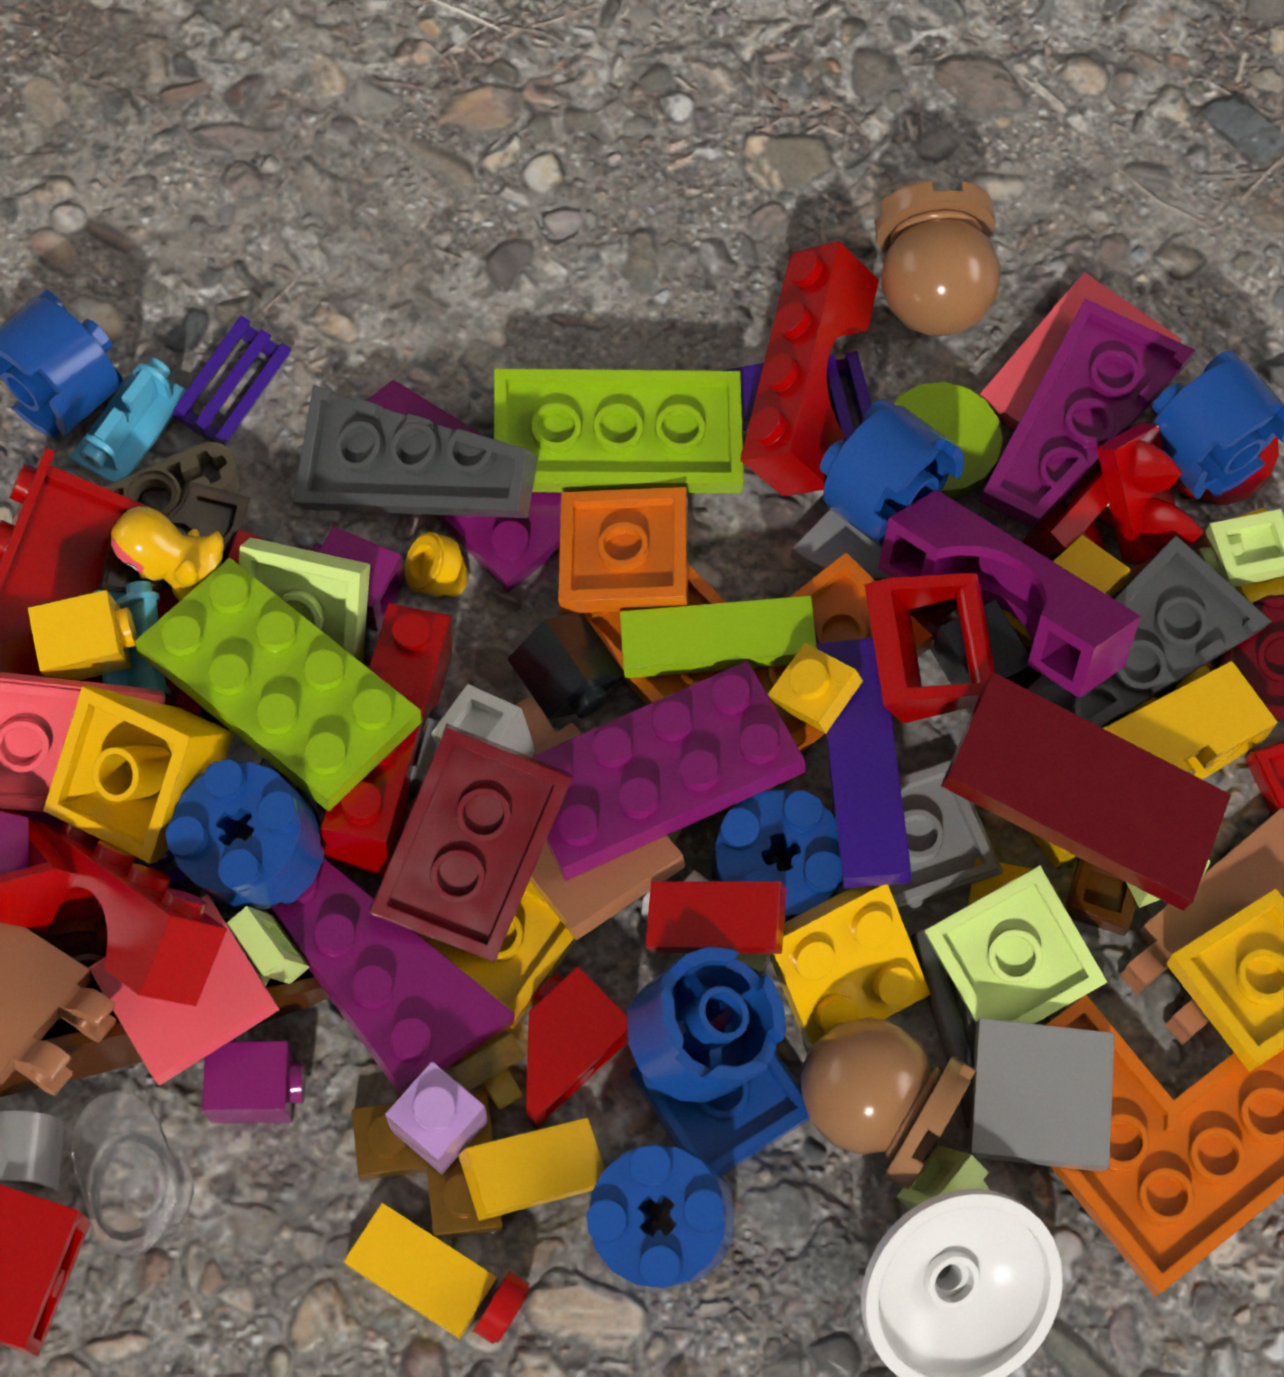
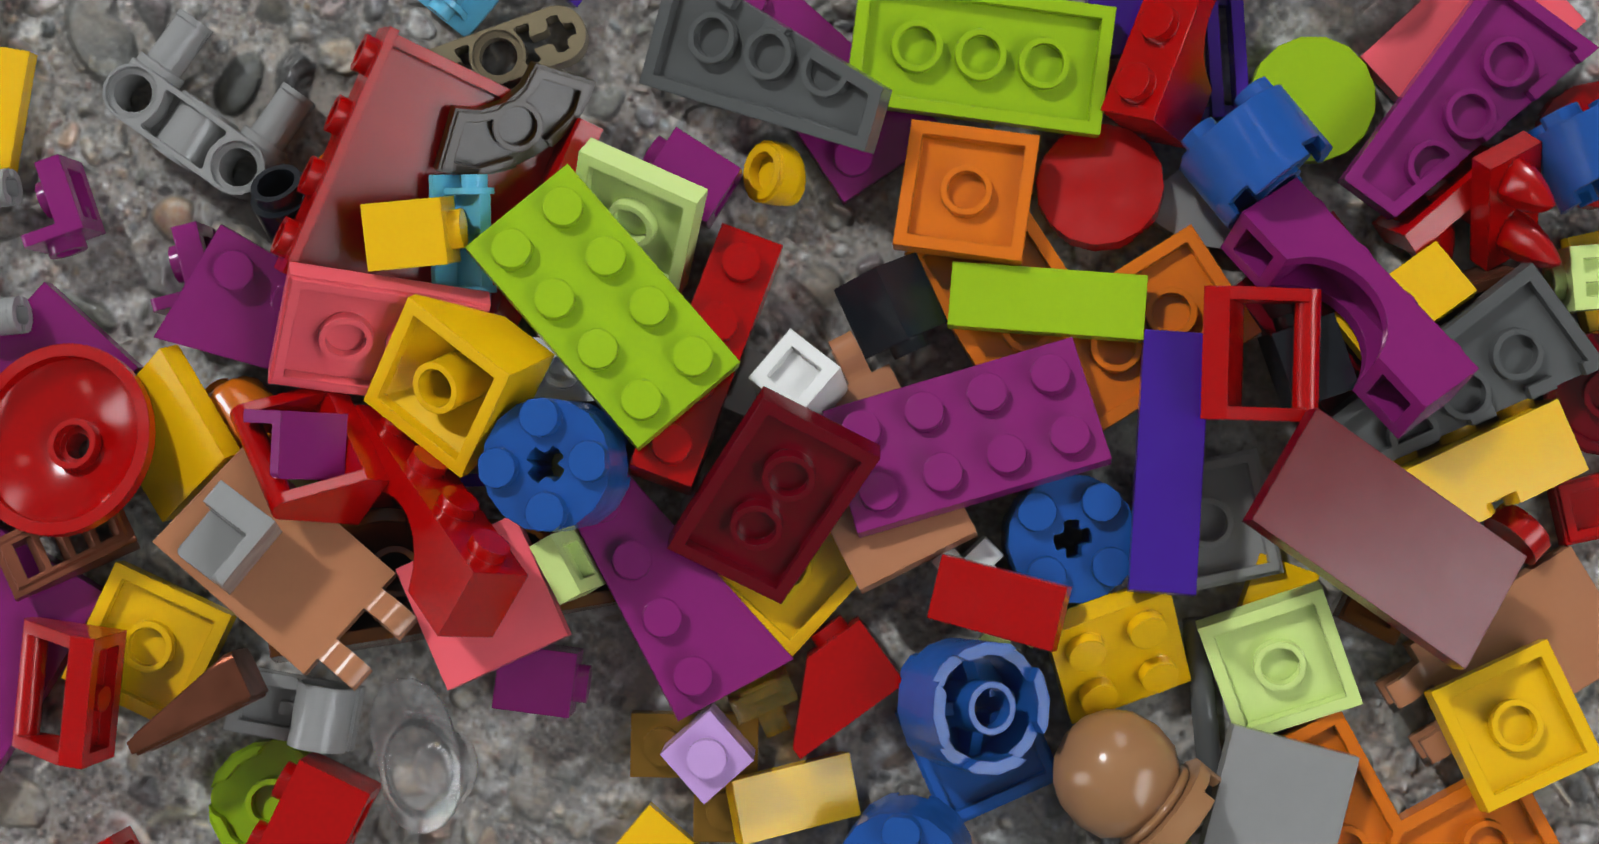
camera: 10 degrees right, 20 degrees up
yellow animal [111,506,224,601] -> none
yellow plate [768,643,863,733] -> none
none -> red tile [1036,124,1164,252]
none -> red tile [1484,503,1551,565]

